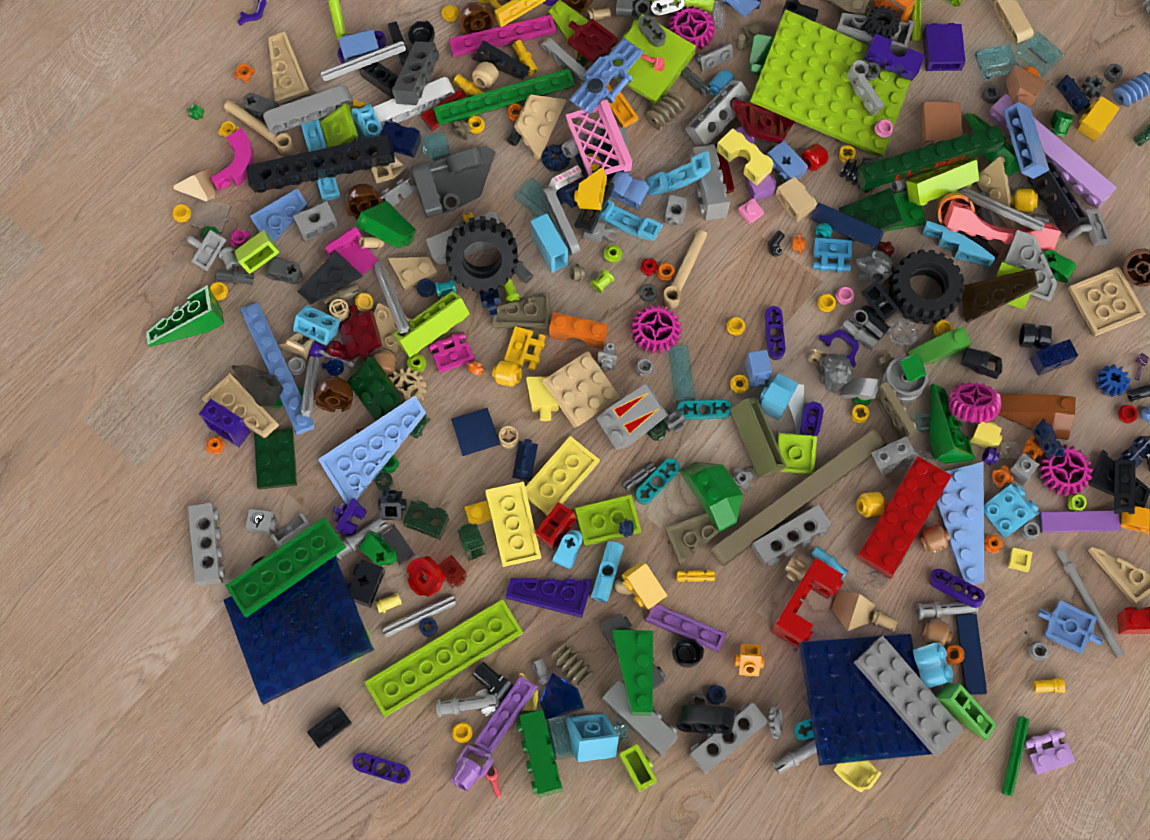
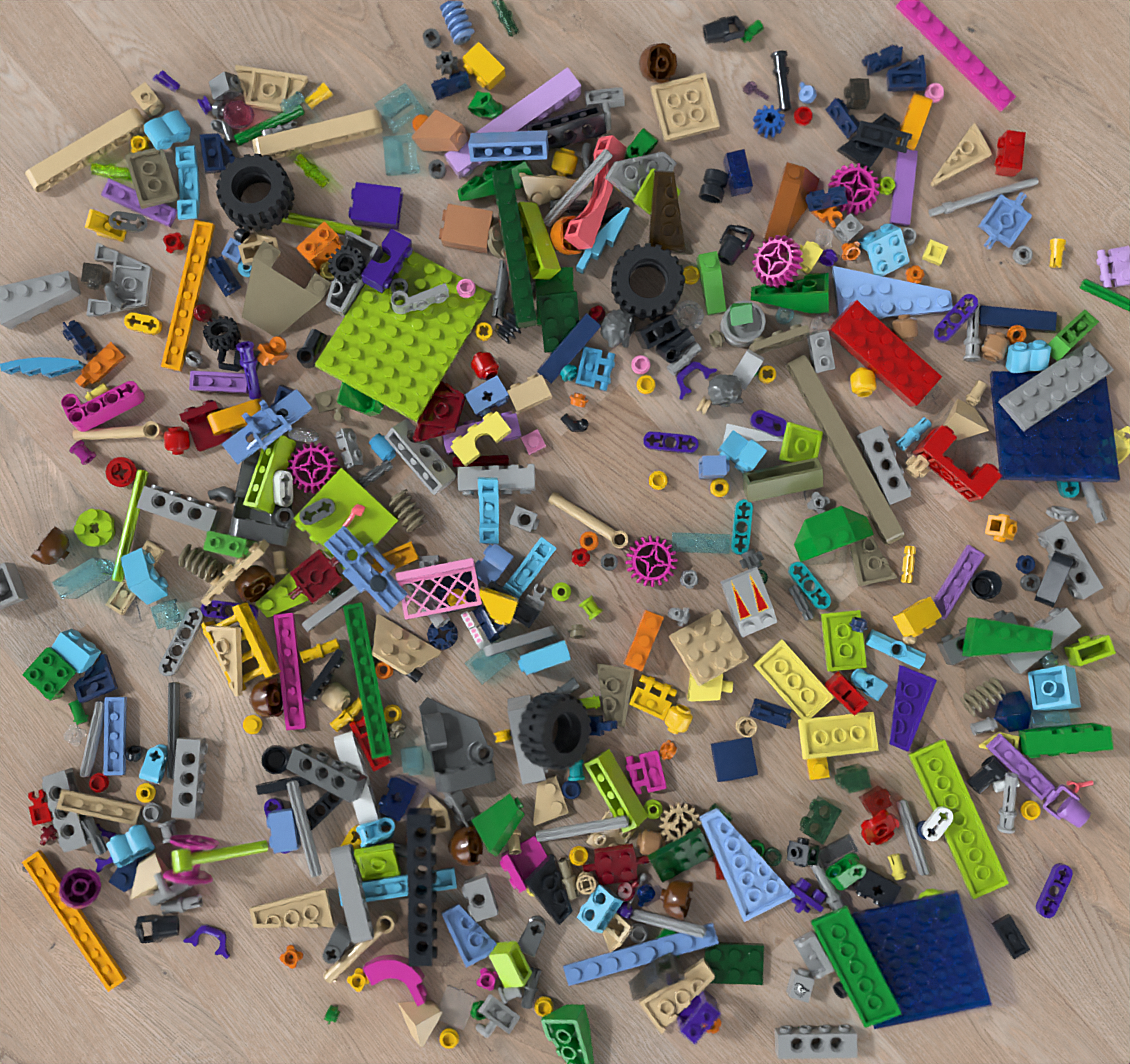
camera: 80 degrees left, 15 degrees up
none -> white beam [922,806,953,841]

